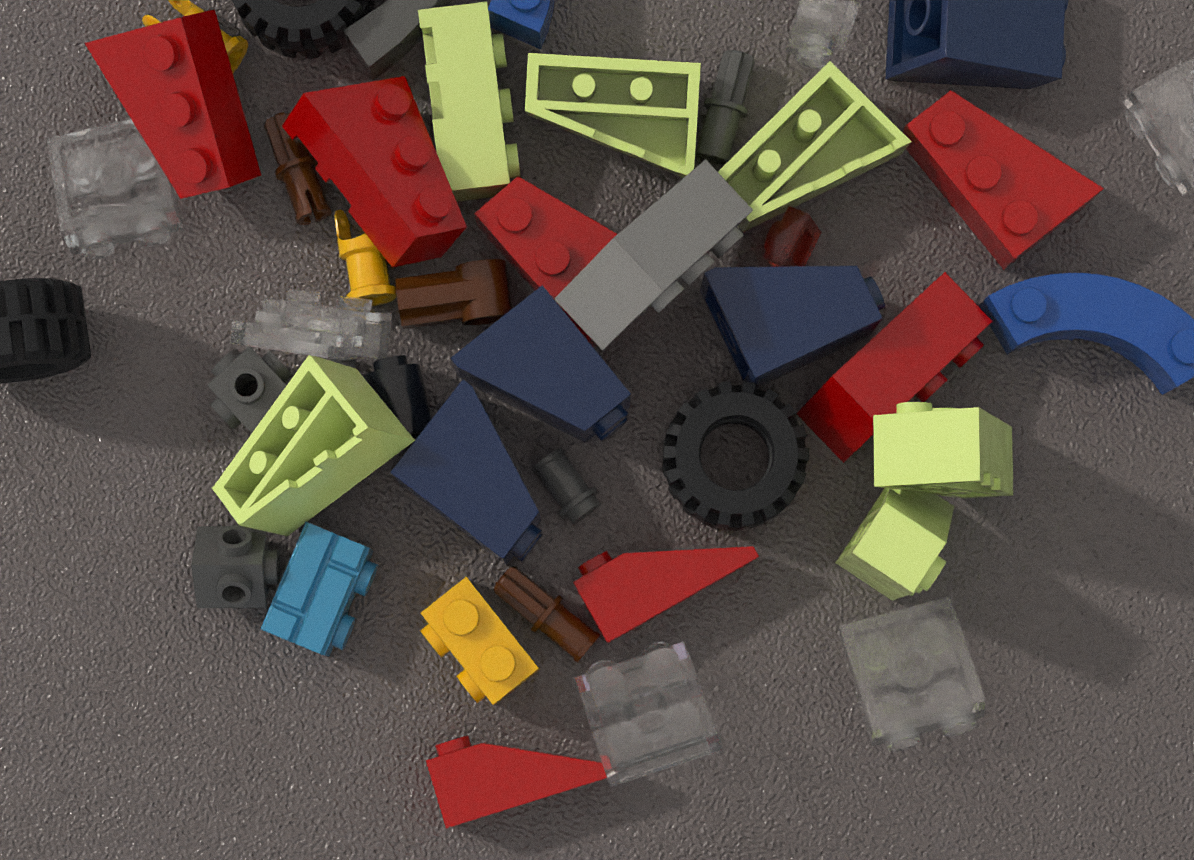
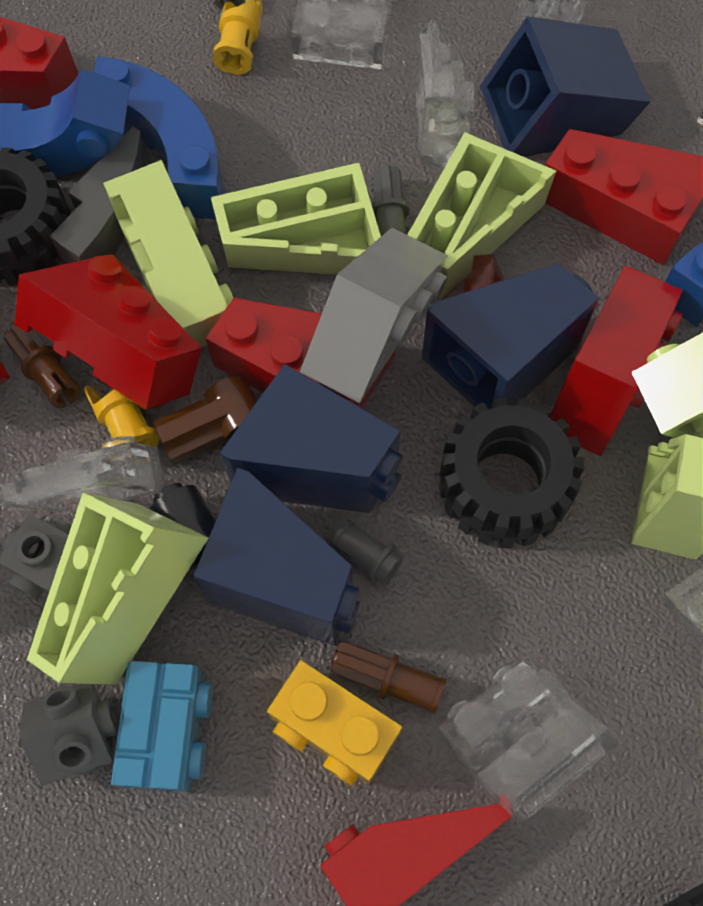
camera: 15 degrees left, 15 degrees down
red slope [573,546,759,644] -> none

